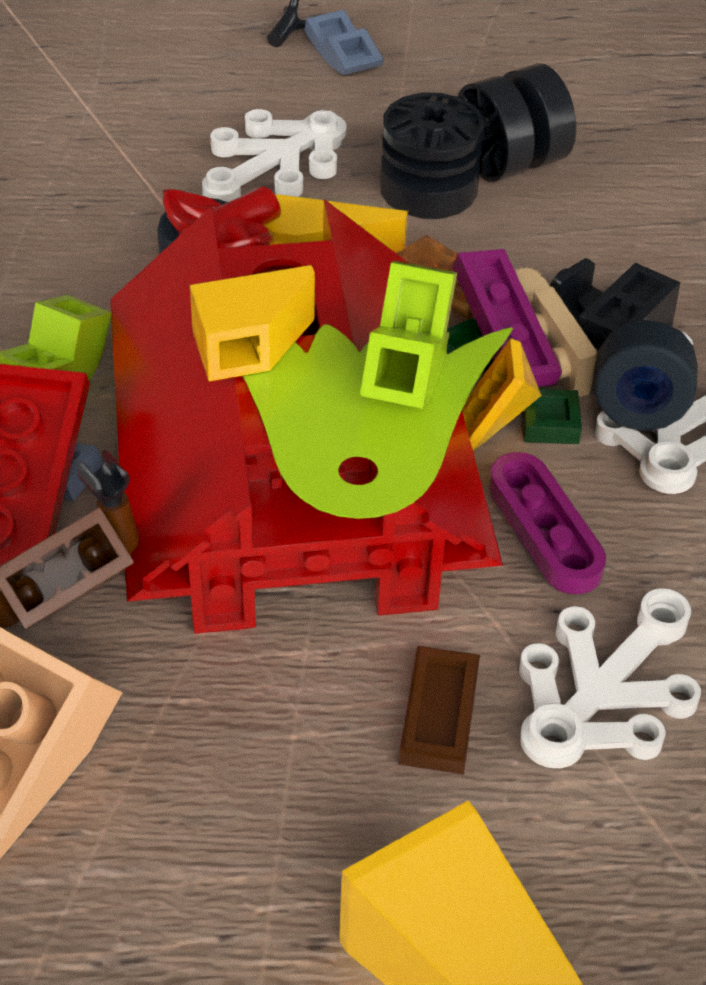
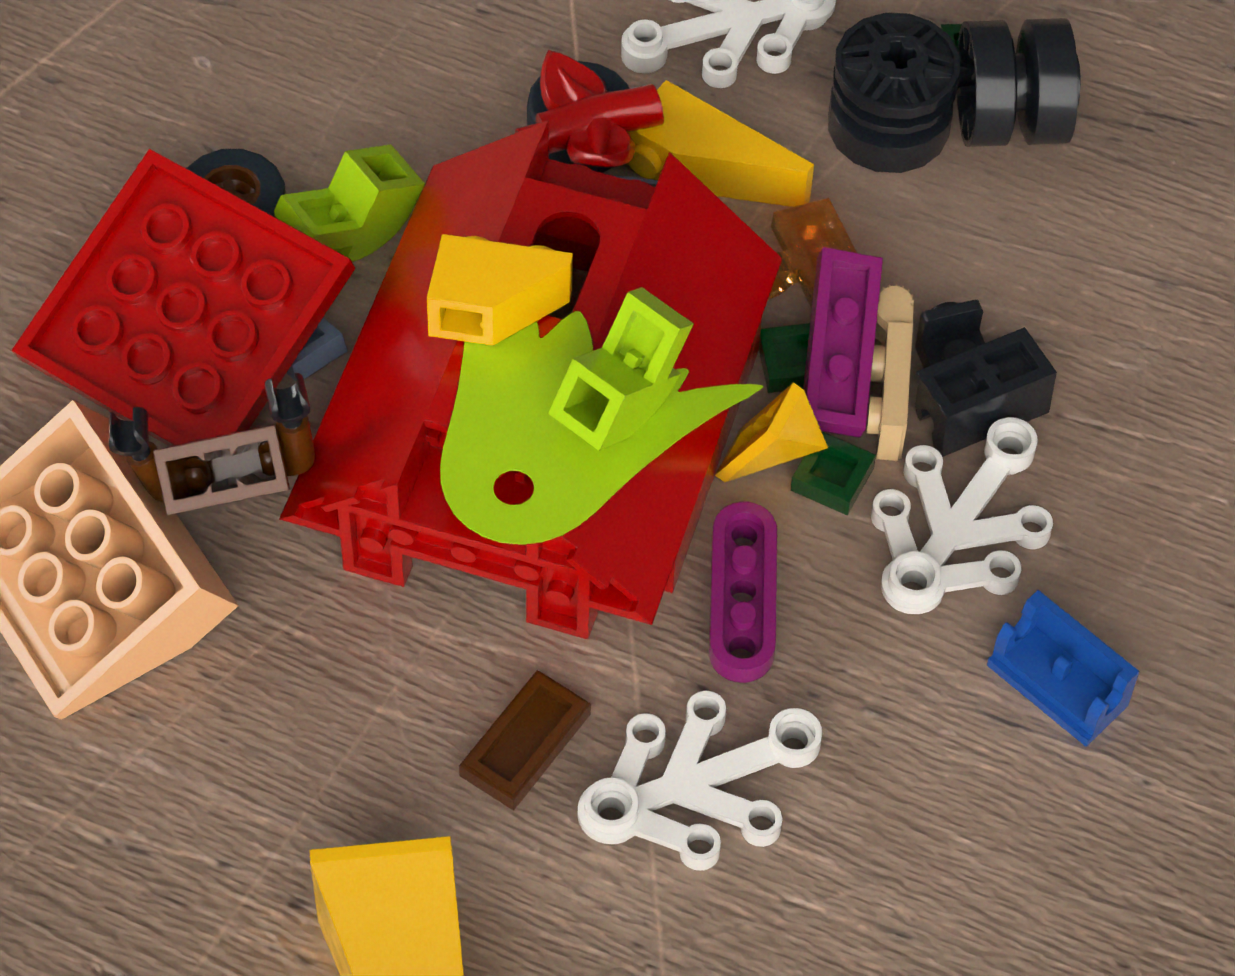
camera: 25 degrees right, 10 degrees up
black wheel [594,320,698,431] -> none

